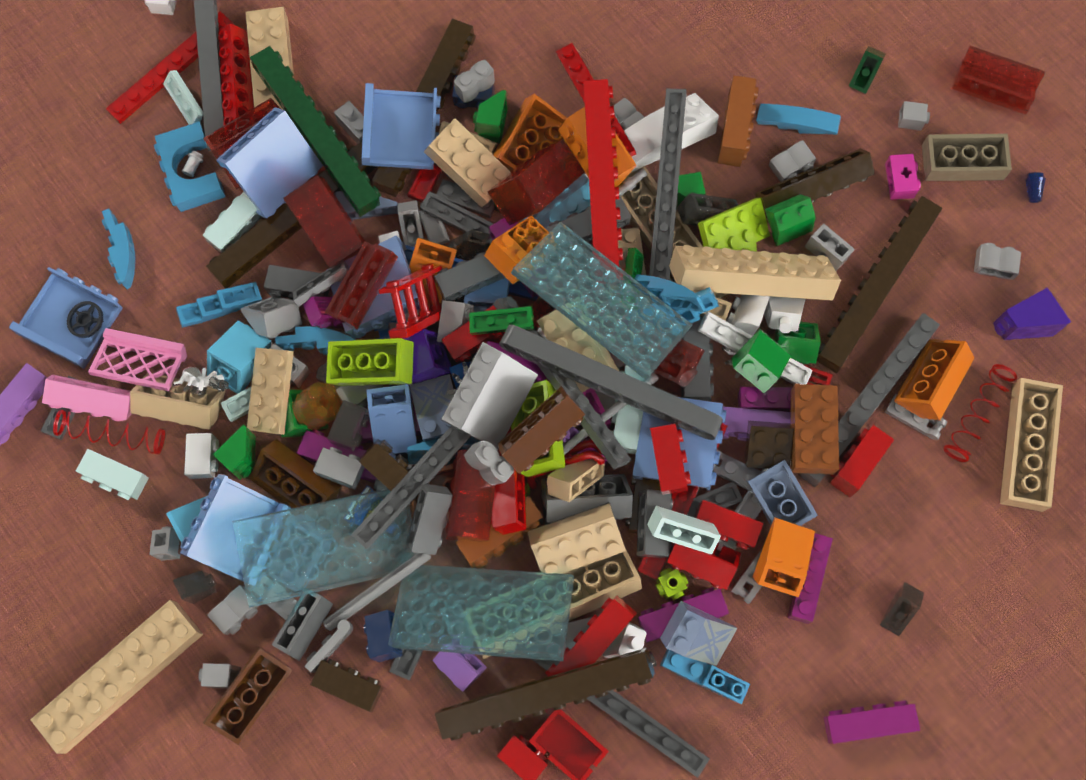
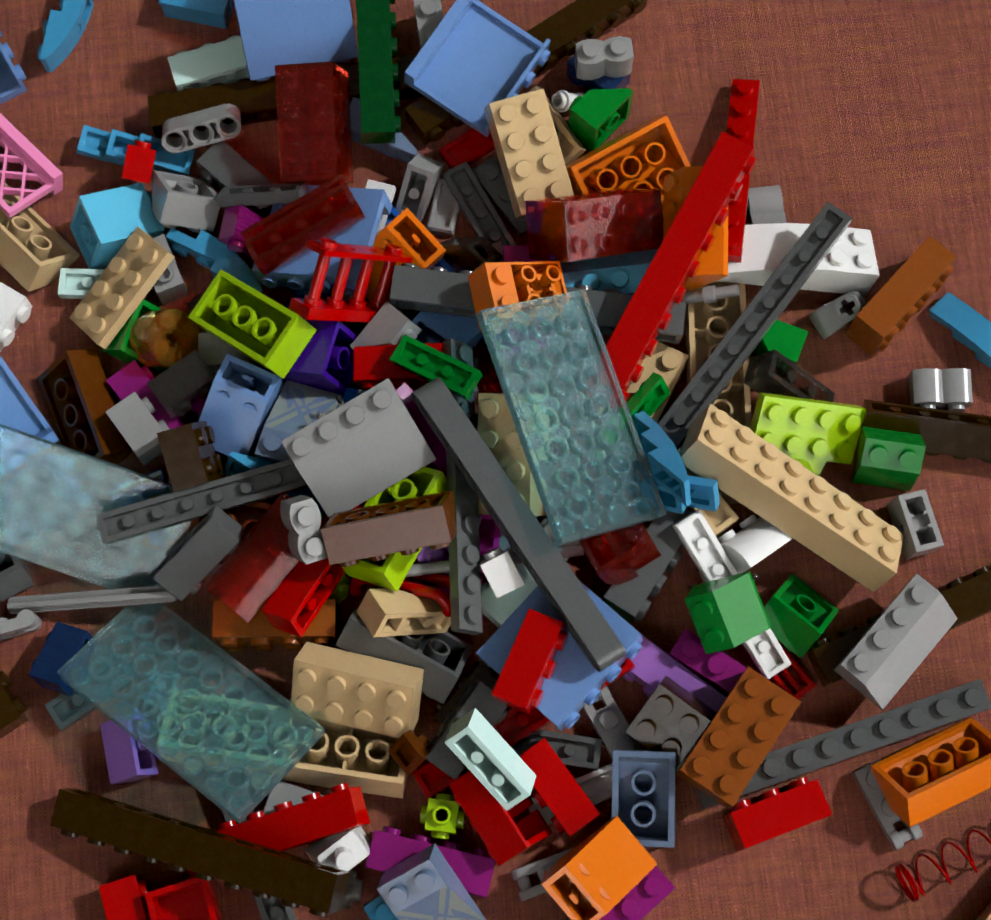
camera: 30 degrees right, 0 degrees up
animal [173,367,229,396] -> none
green slope [213,424,256,480] -> none
white torso [764,296,805,333] -> none
none -> red brick [121,140,156,184]
none -> light grey beam [161,103,241,153]
none -> reddish brown tile [388,730,431,775]
none -> white brick [480,547,525,598]
none -> white pin [551,90,584,112]
none -> light grey piece [808,291,866,340]
none -> light grey slope [834,574,958,710]

